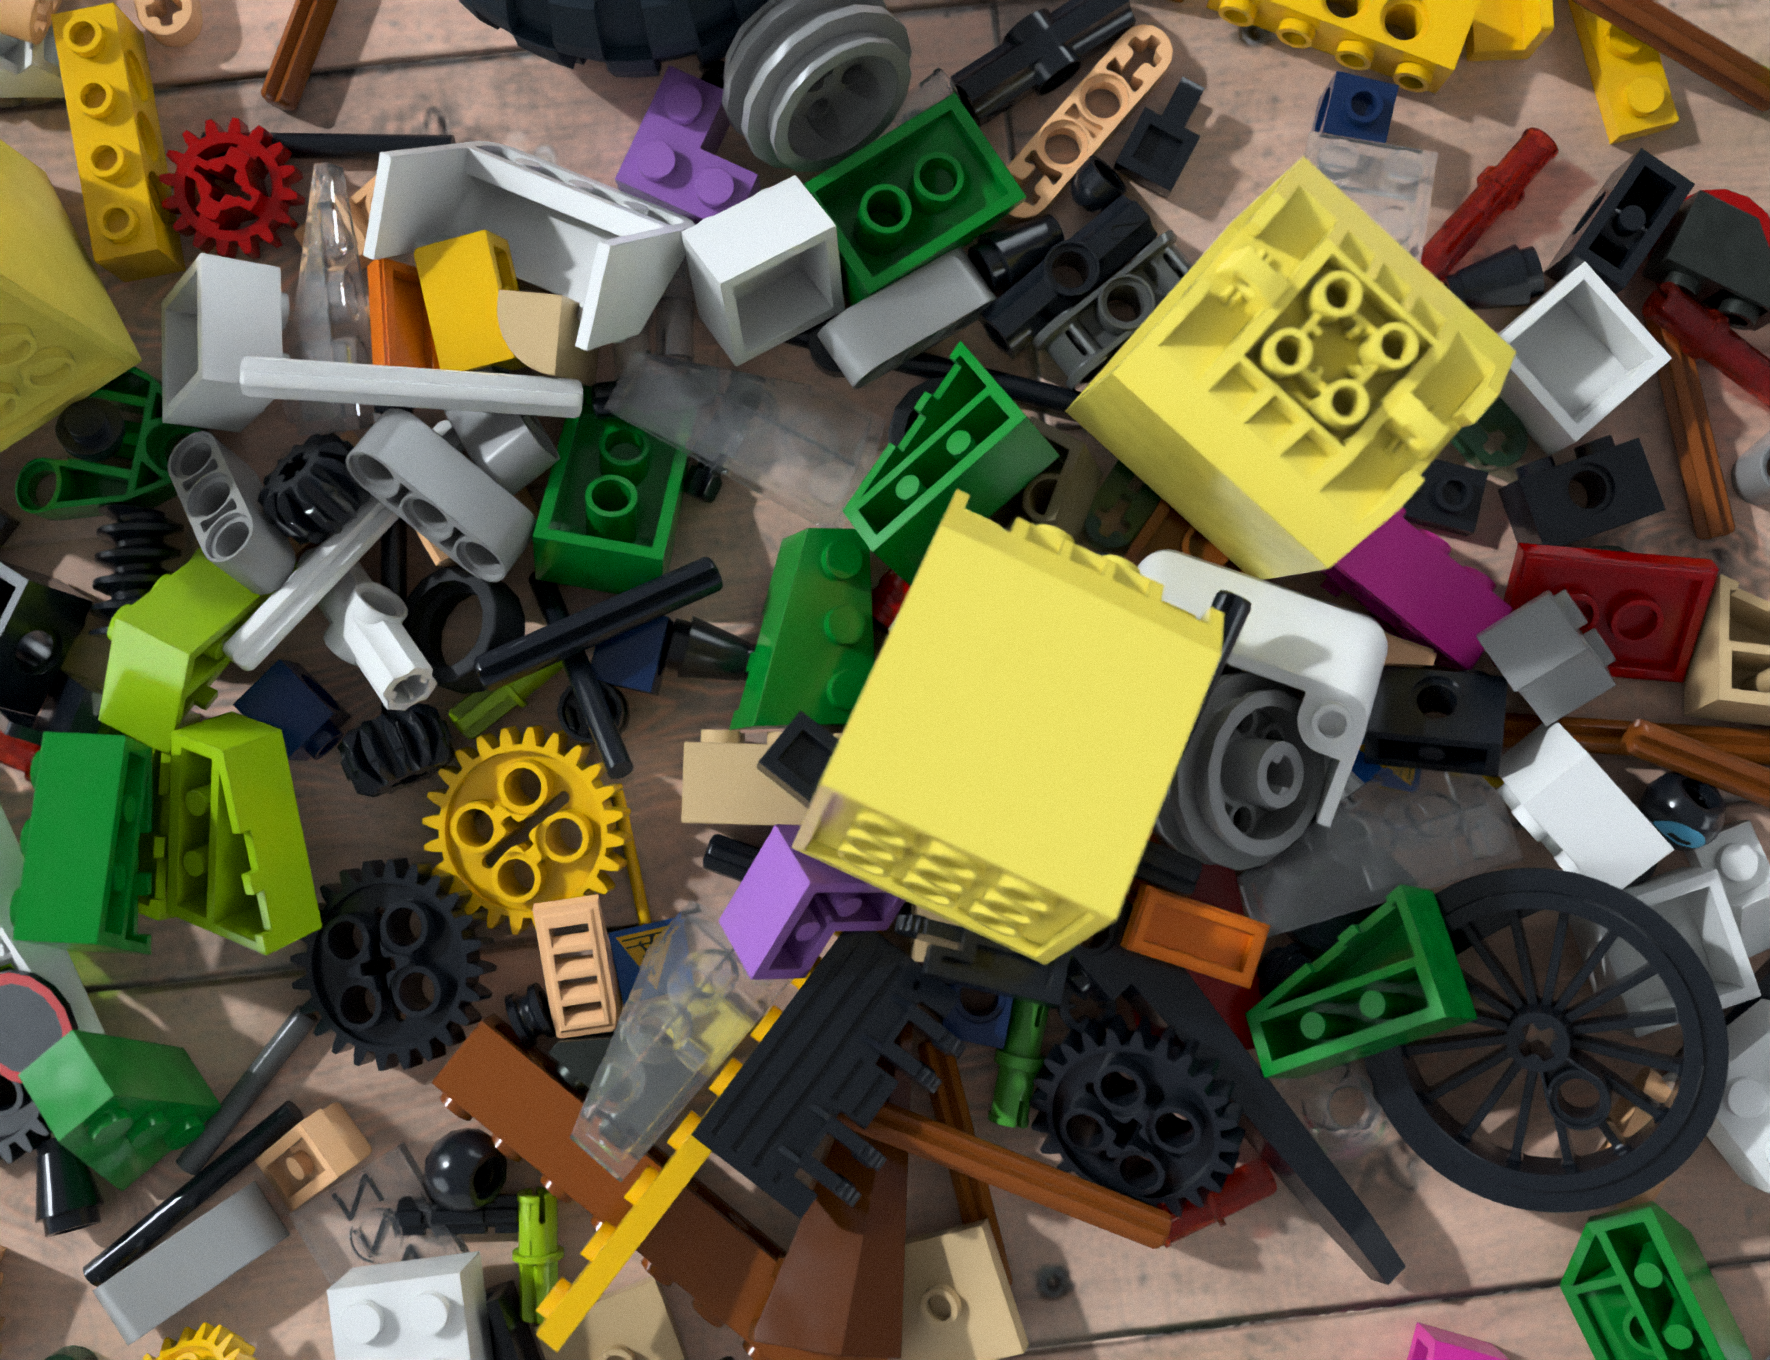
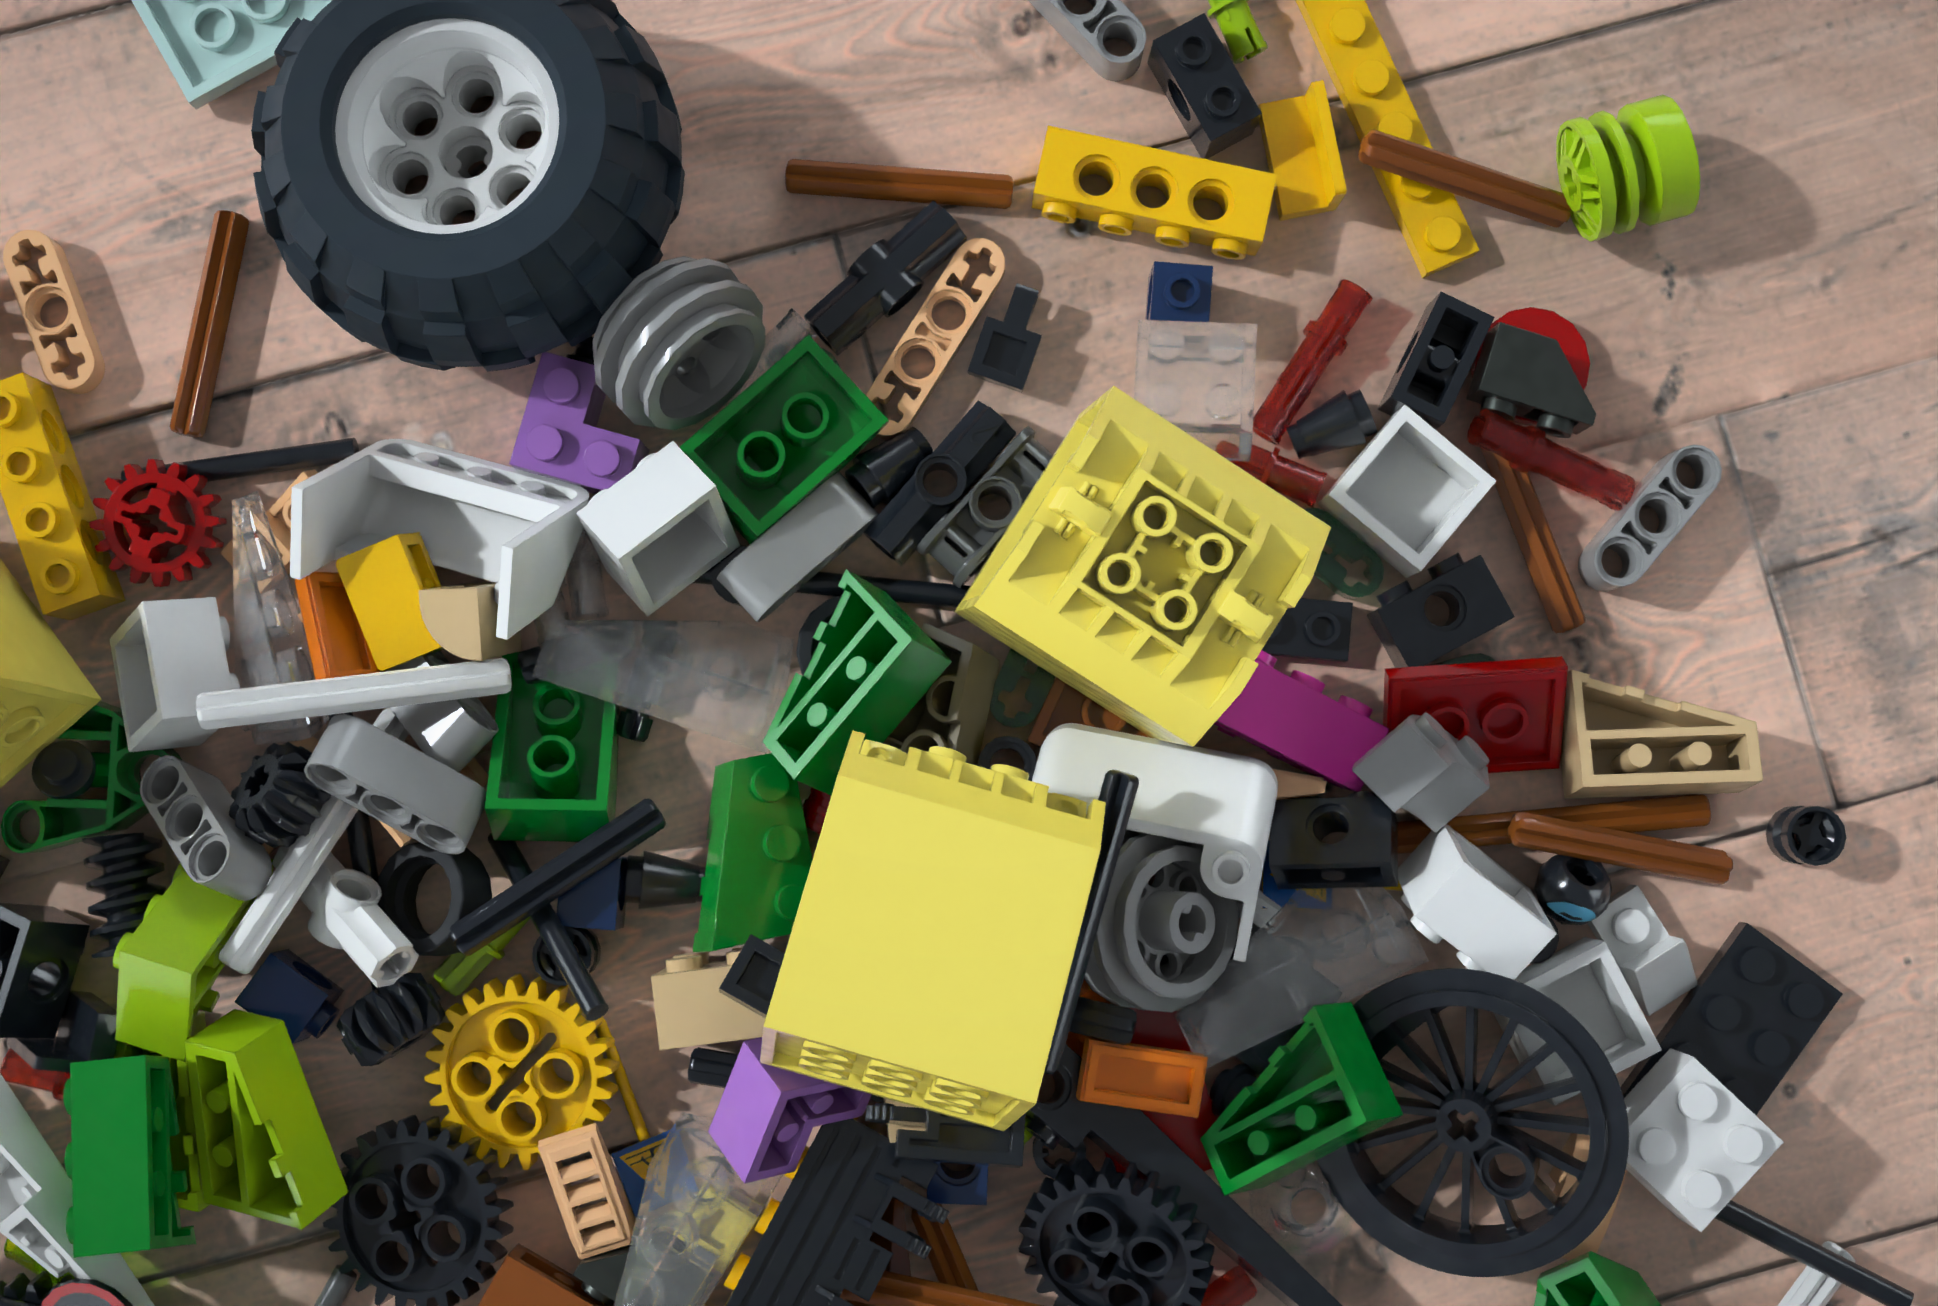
camera: 10 degrees left, 0 degrees up
black bush [505,982,556,1049] -> none
bright green pin [987,999,1049,1128] -> none
black hinge [1071,155,1126,213] -> none

